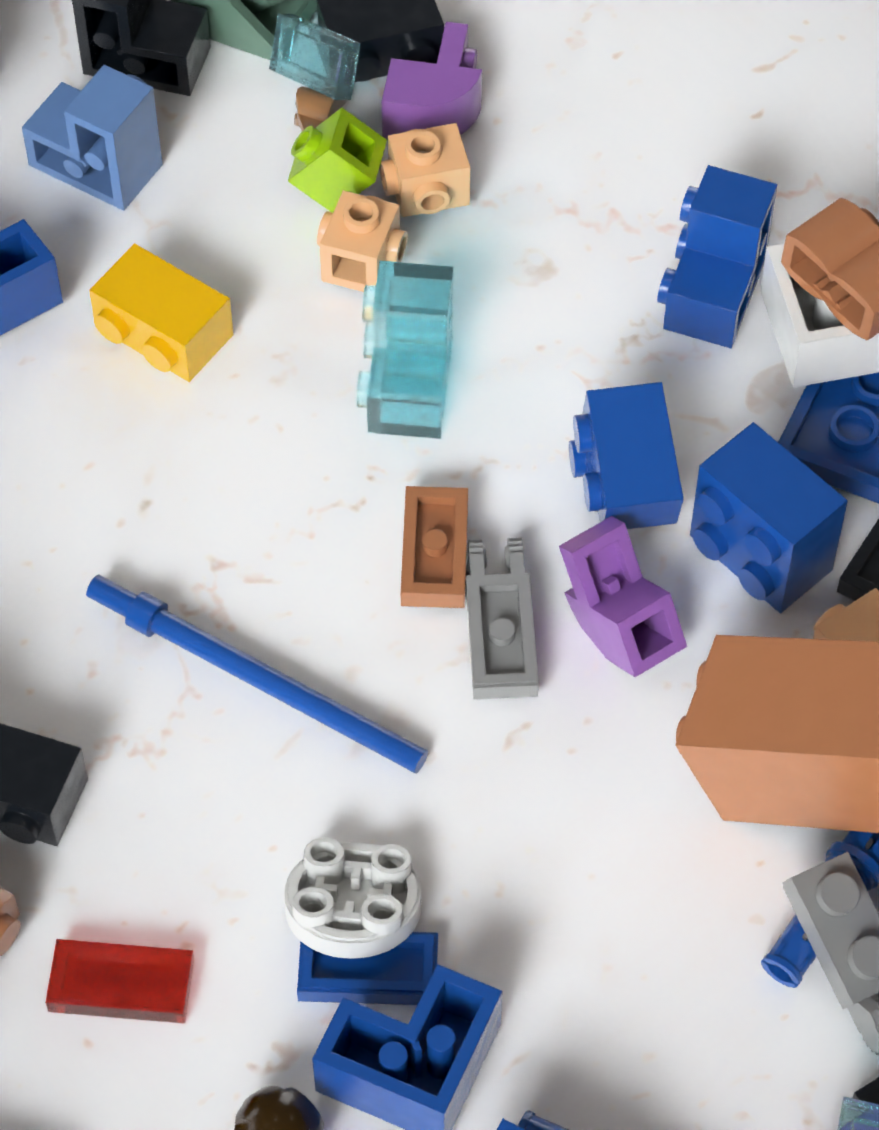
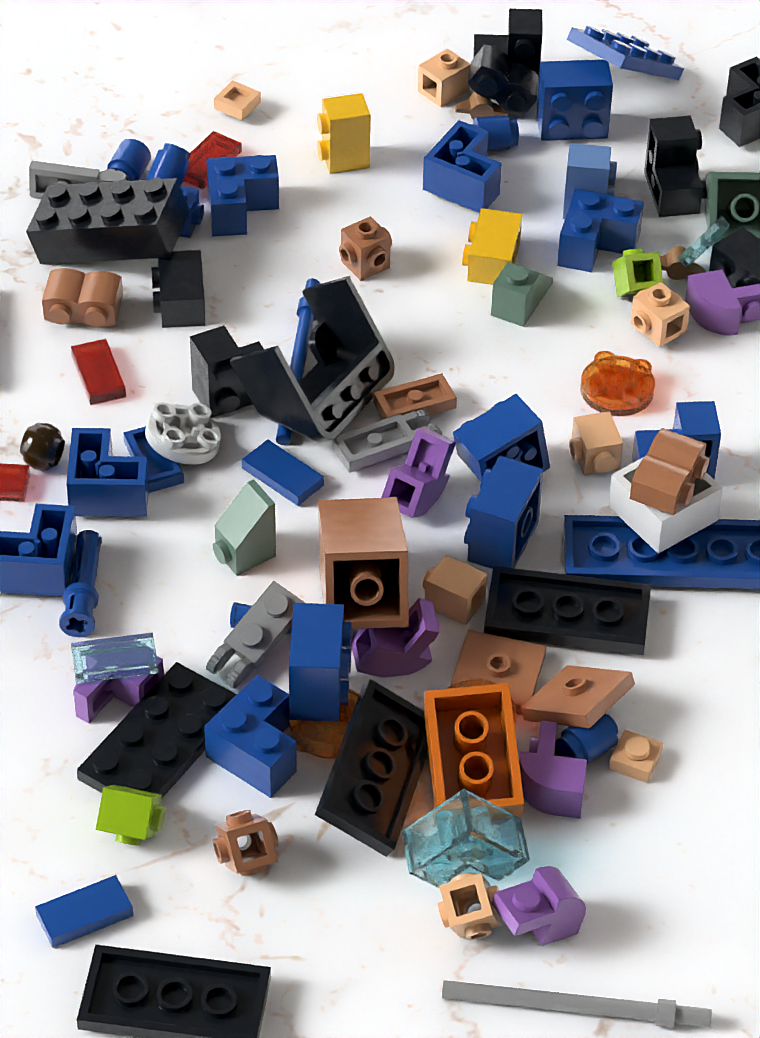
camera: 65 degrees right, 10 degrees down
light nougat brick [317,190,408,296] -> none
clear light blue brick [356,261,454,439] -> none
none -> black brick [190,325,264,418]
none -> sand green slope [213,479,276,576]
none -> black windscreen [230,276,395,442]
none -> blue tile [242,439,324,506]
none -> nougat brick [339,216,392,281]
none -> sand green slope [491,262,553,327]
none -> blue brick [557,189,644,273]
none -> light nougat brick [569,411,623,475]
none -> clear orange tile [580,351,655,416]

